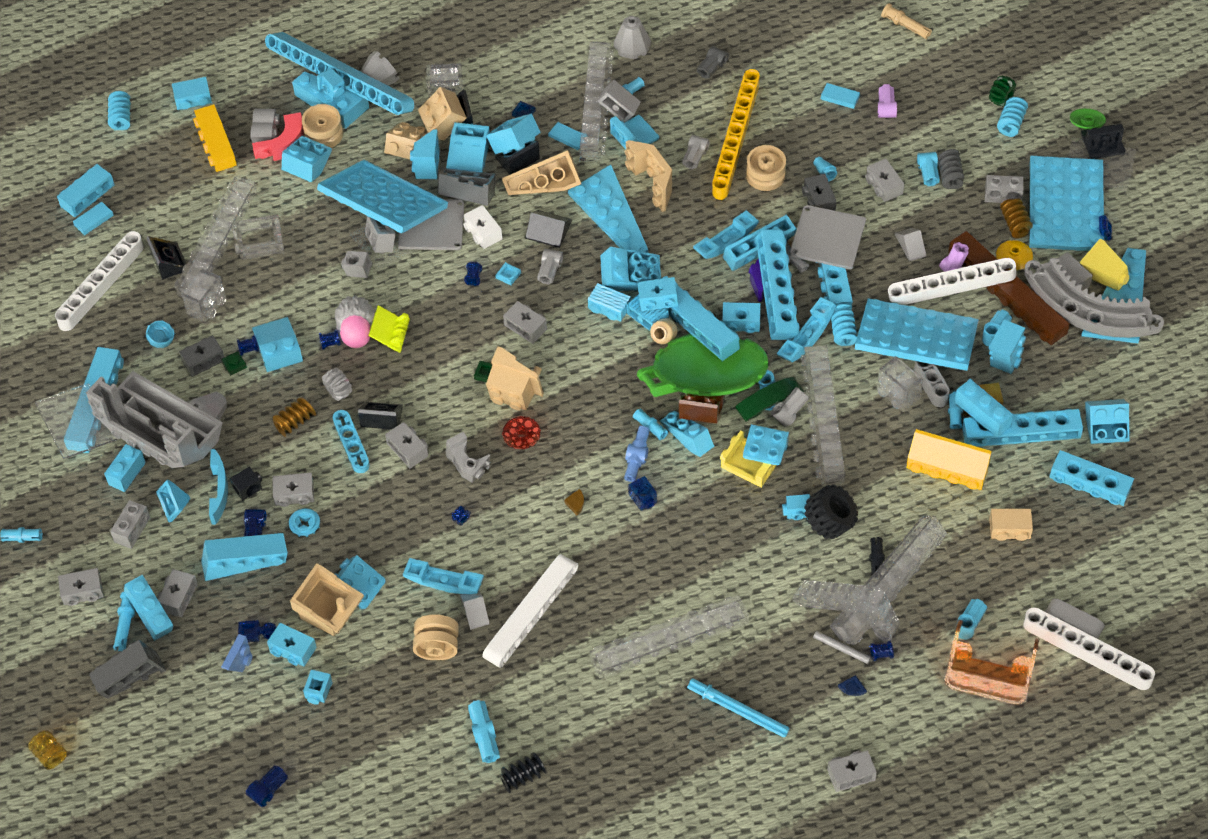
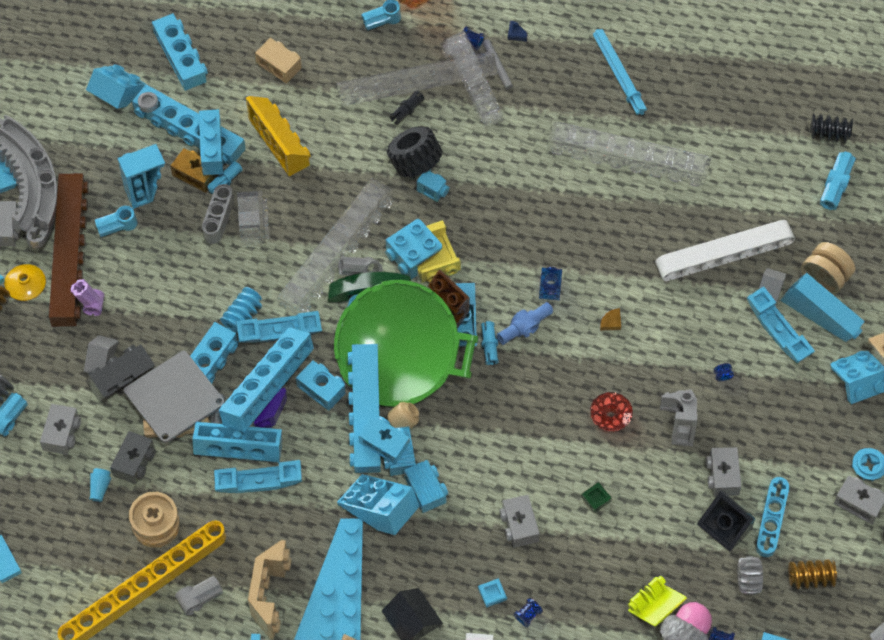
camera: 145 degrees left, 5 degrees up
tan piece [486,346,544,410] -> none
light grey piece [537,248,563,285] -> none
medium azure plate [855,298,979,371] -> none
white beam [888,258,1016,305] -> none
none -> dark grey wedge [86,344,155,402]
none -> light grey tile [138,92,159,113]
none -> medium azure slope [780,273,865,342]

